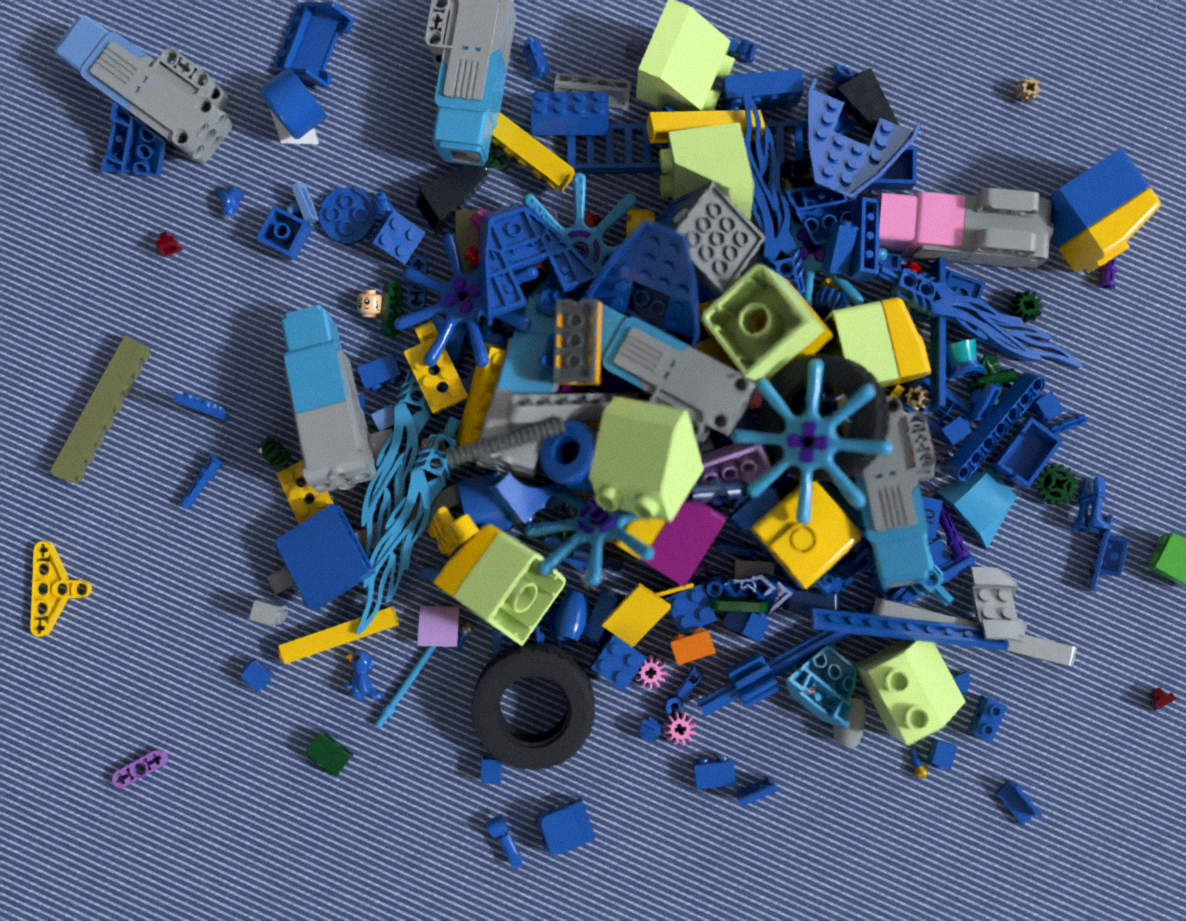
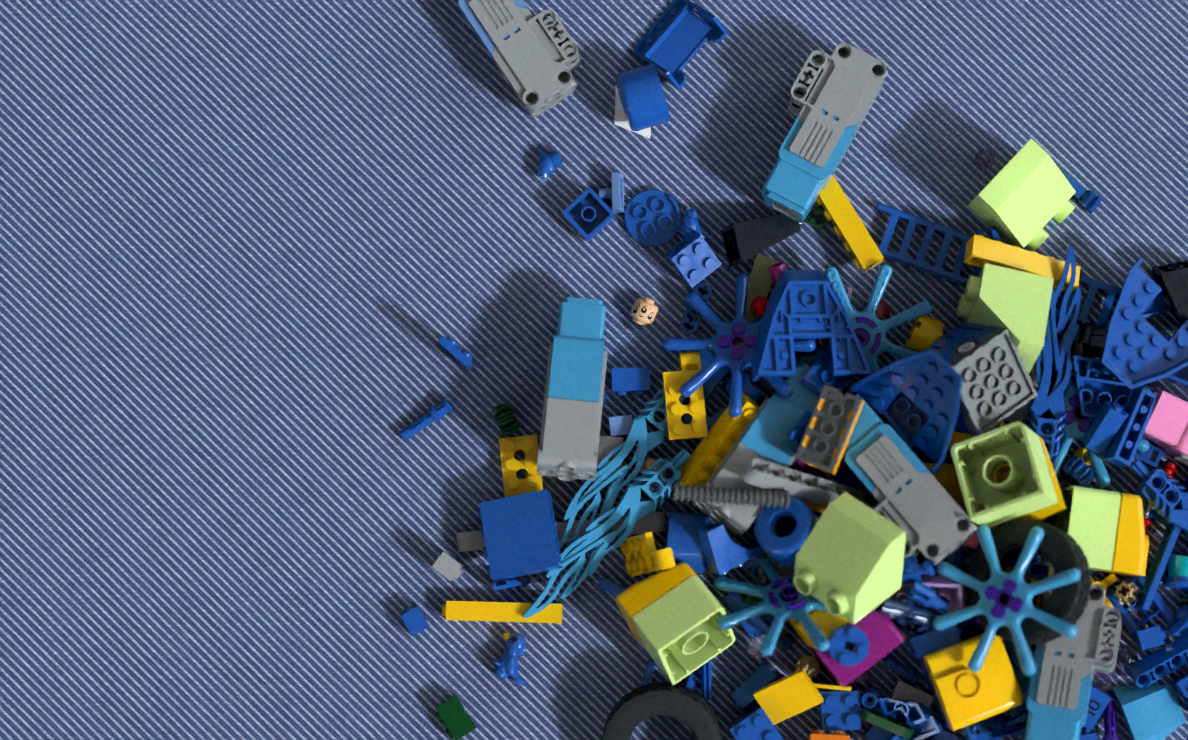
camera: 20 degrees right, 0 degrees up
yellow beam [30,541,92,637] -> none
olive brick [50,335,152,484] -> none
blue wedge [101,101,167,177] -> none
medium lavender beam [112,749,168,788] -> none
dark red tile [155,231,182,257] -> none
dark azure bar [374,646,437,728] -> none
dark green beam [381,281,402,337] -> none
lavender slope [417,606,460,647] -> none
piece [454,622,474,651] -> none
blue hinge [521,38,551,80] -> none
blue brick [531,91,609,135] -> none
light grey fence [554,73,631,109] -> none
blue piece [555,591,588,643] -> none
blue brick [721,69,804,111] -> none
blue piece [833,65,853,84] -> none
none -> blue tile [492,577,529,591]
none -> tan gear [795,655,820,680]
none -> blue brick [828,626,869,666]
none -> blue brick [901,556,935,585]
none -> blue arm [905,580,951,615]

